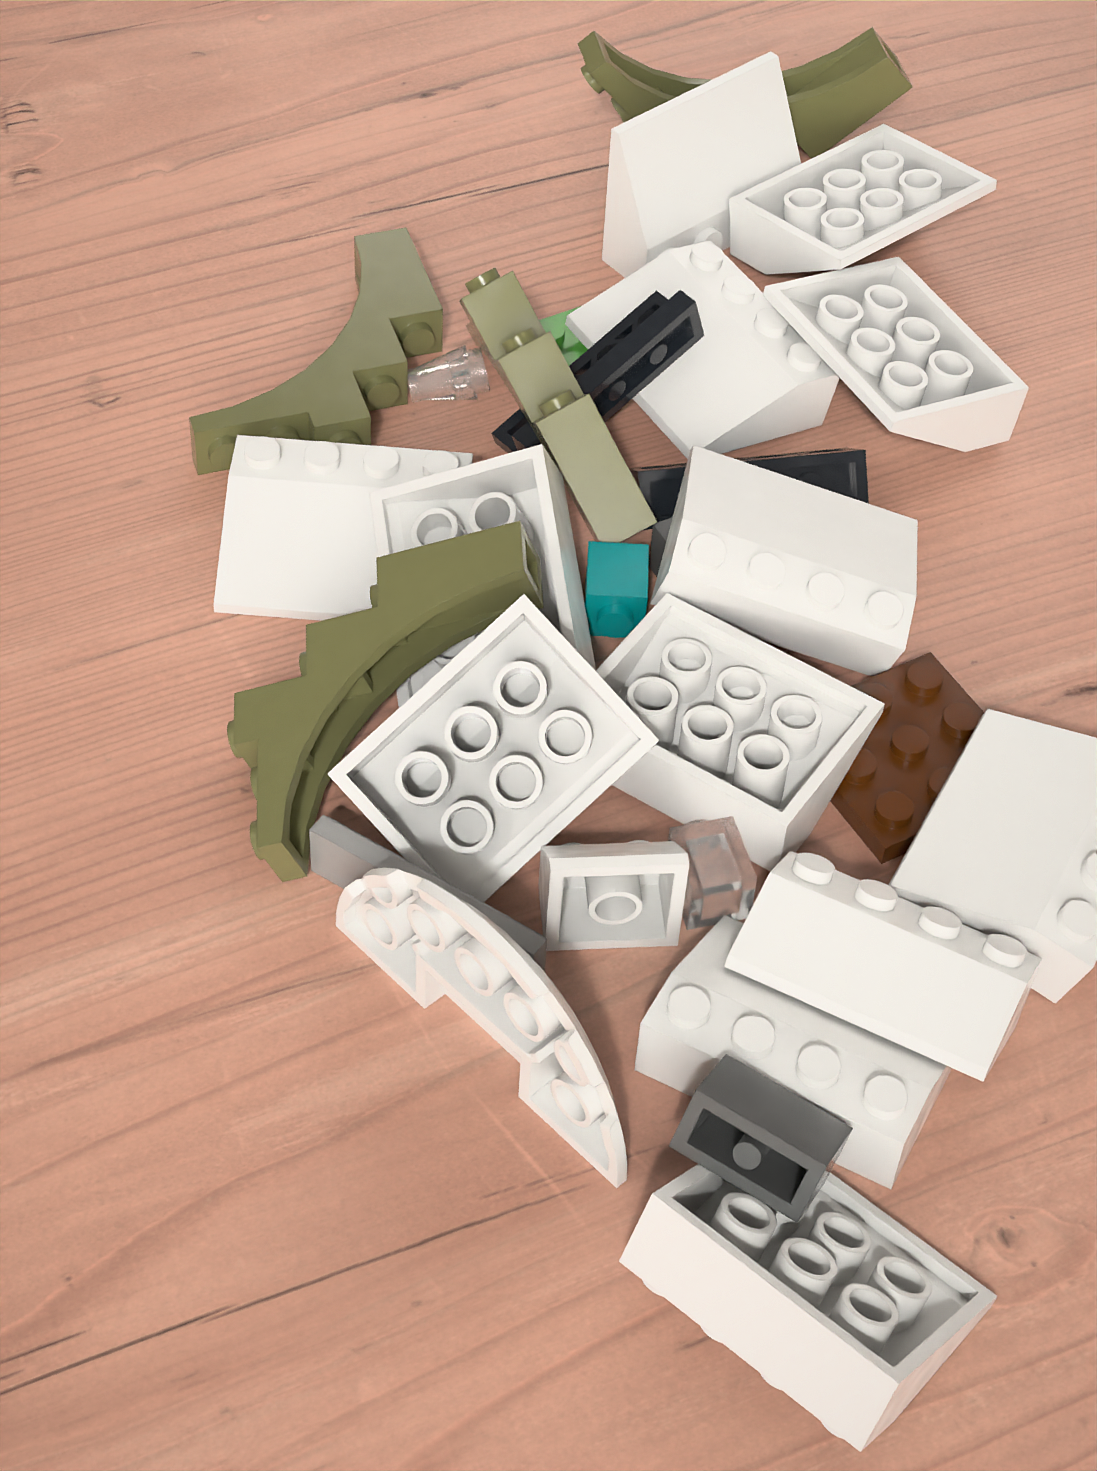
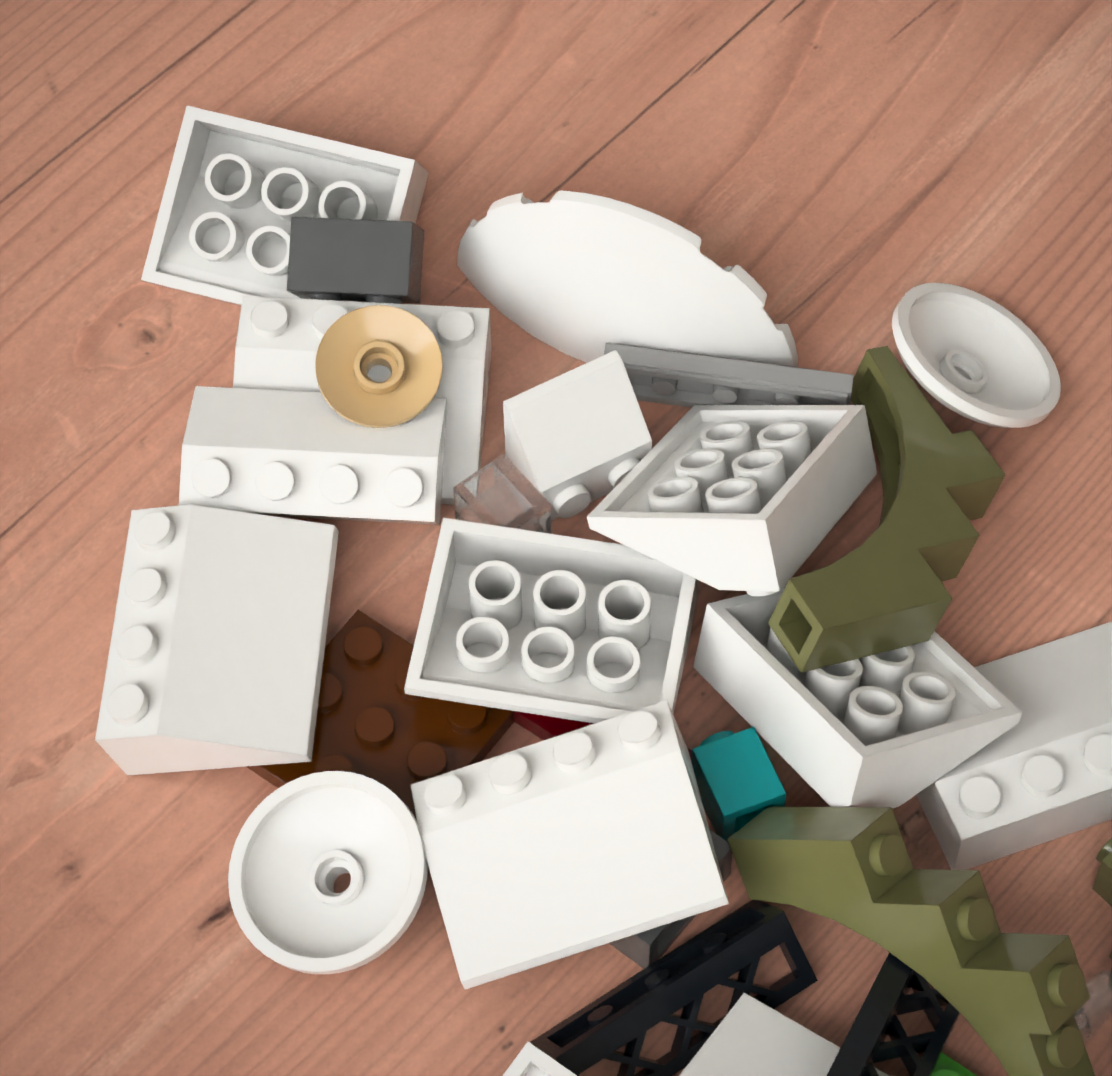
camera: 160 degrees right, 10 degrees up
none -> white dish [228,771,428,974]
none -> tan dish [315,305,443,428]
none -> white dish [892,283,1061,428]

